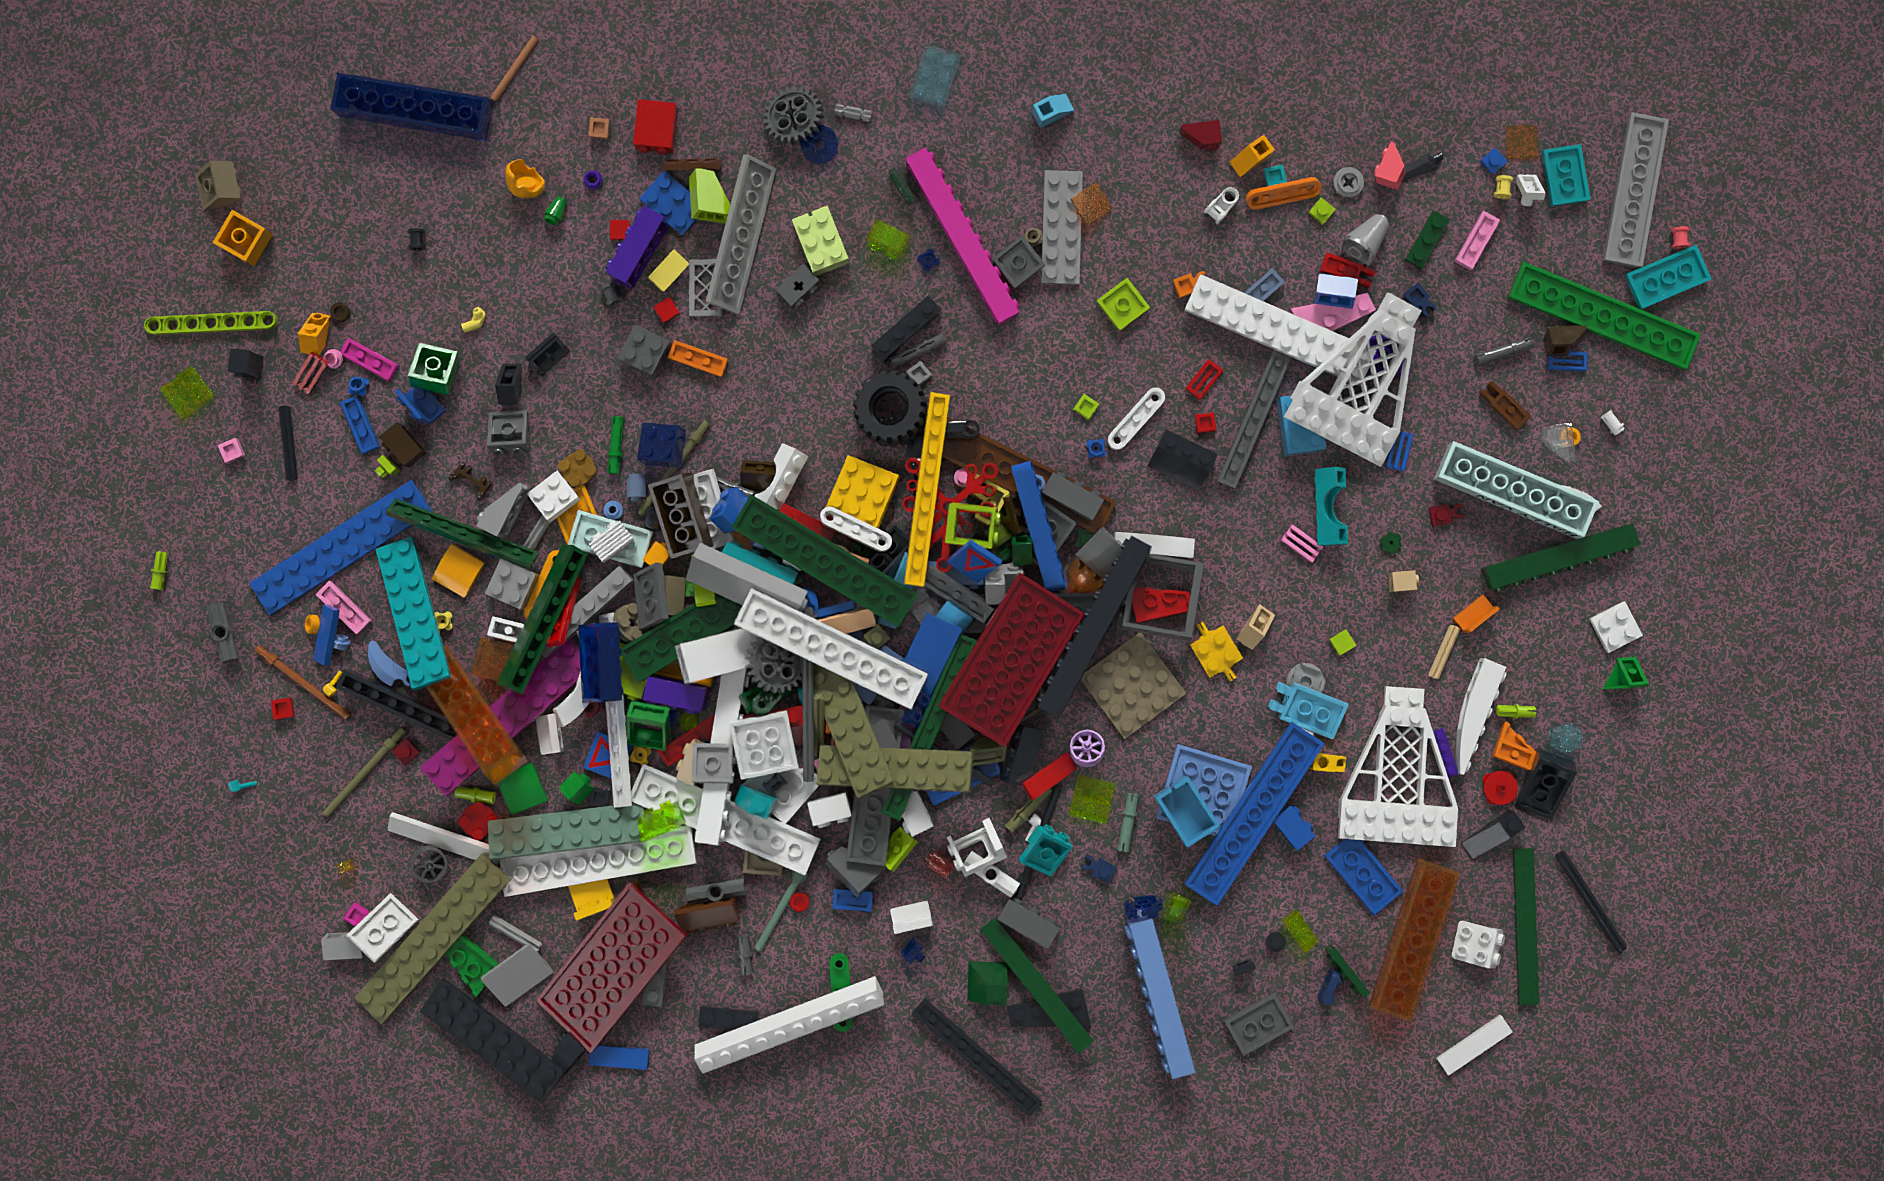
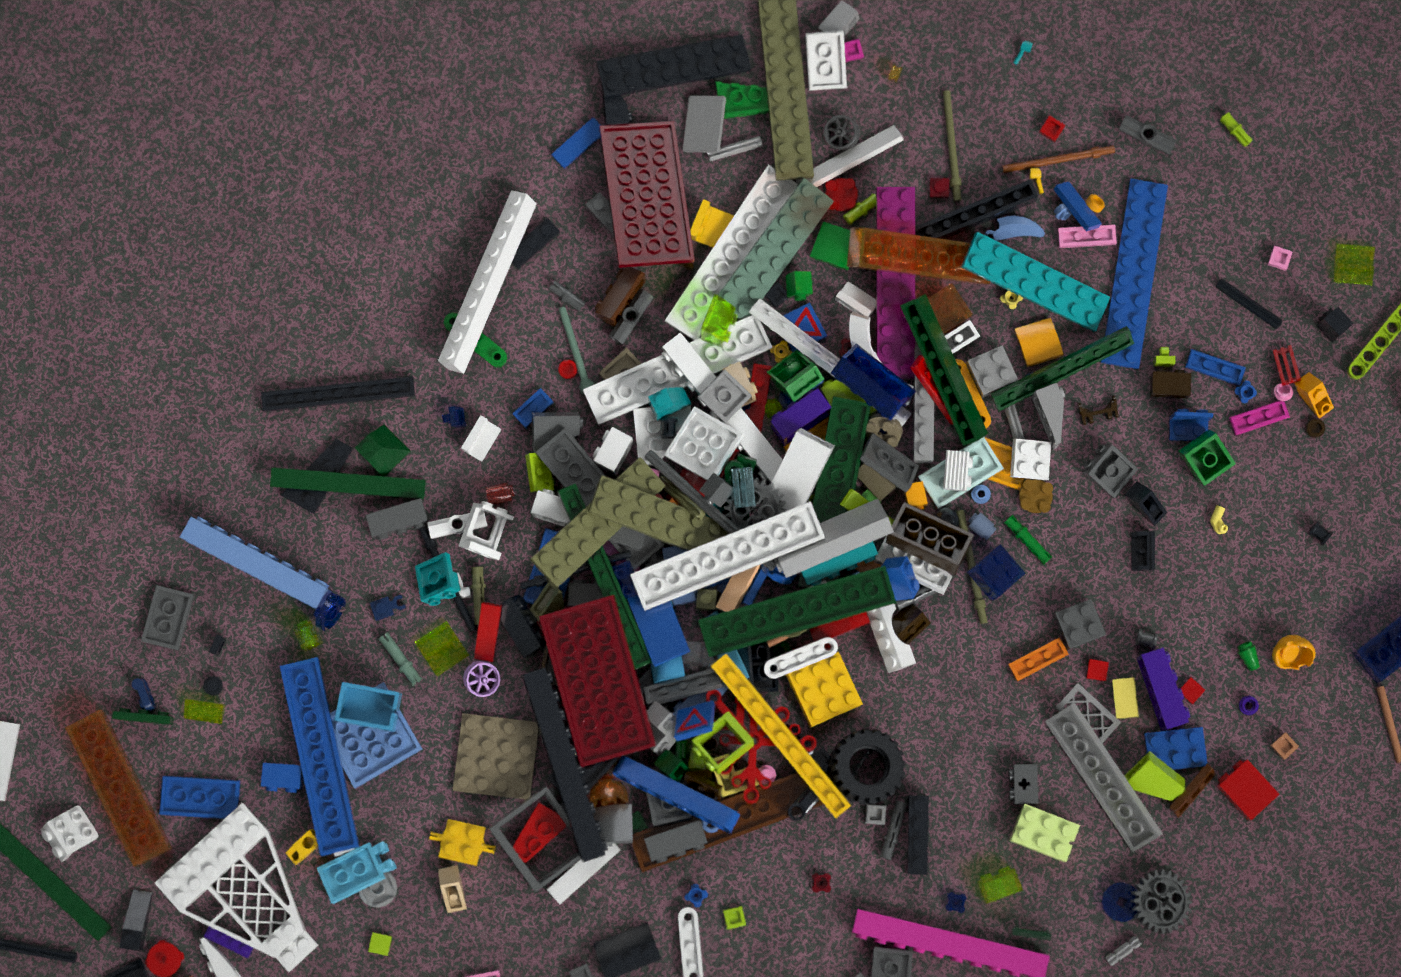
camera: 135 degrees right, 5 degrees down
none -> dark grey brick [699,472,735,507]
none -> clear light blue tile [731,467,755,508]
none -> dark red plate [812,873,831,893]

